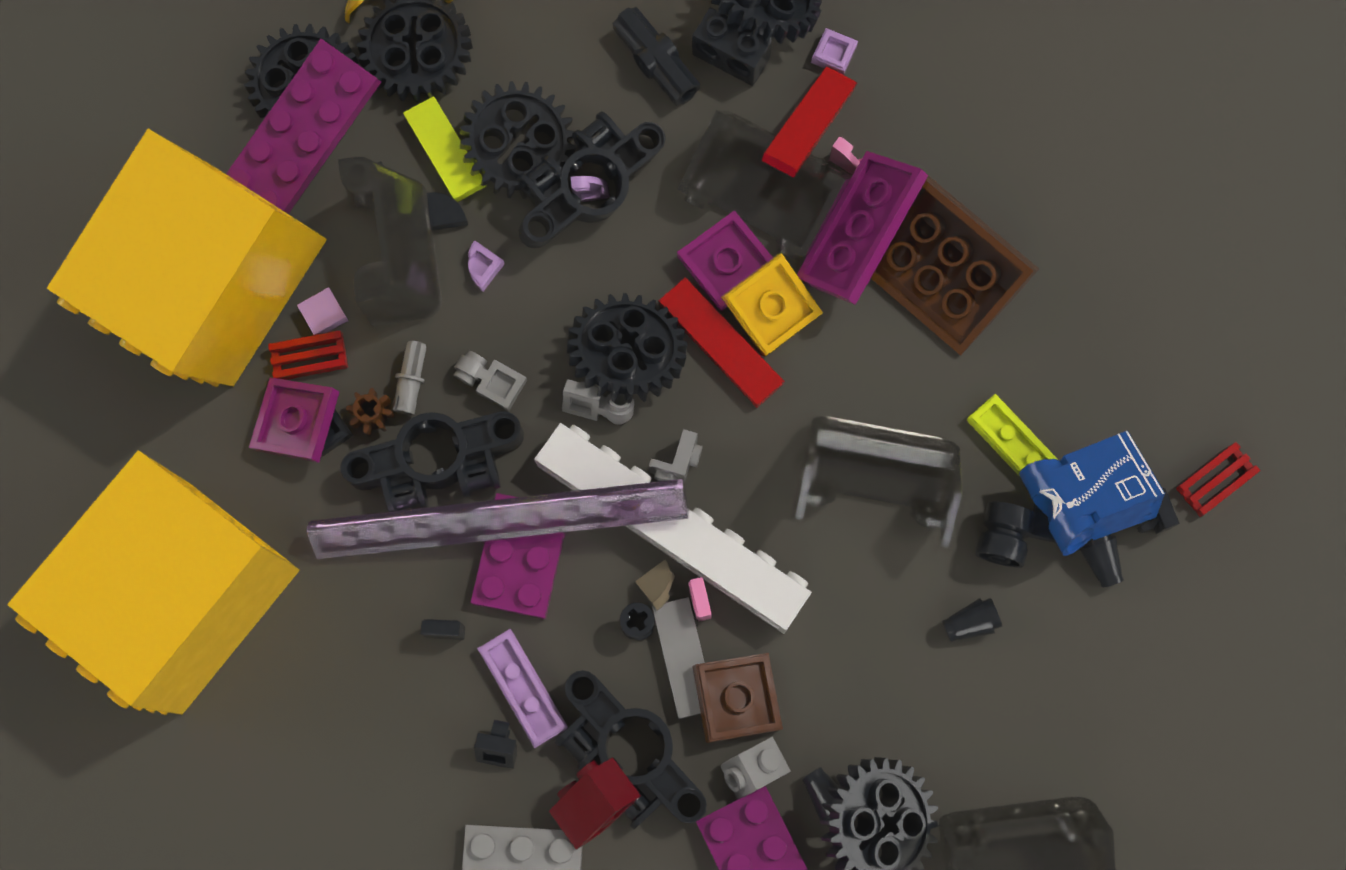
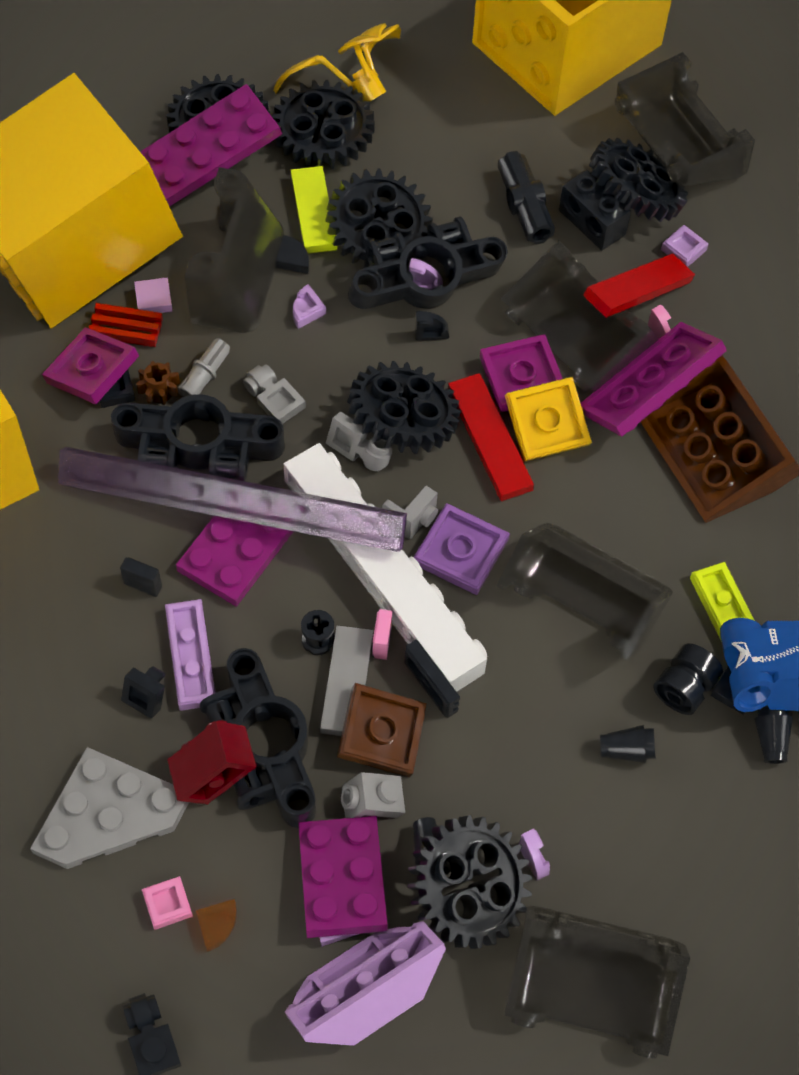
camera: 15 degrees right, 15 degrees down
dark tan tile [635,559,675,611] -> none
none -> black tile [404,639,460,718]
none -> medium lavender tile [414,503,510,595]
none -> black tile [415,311,449,341]
none -> lavender tile [519,828,550,880]

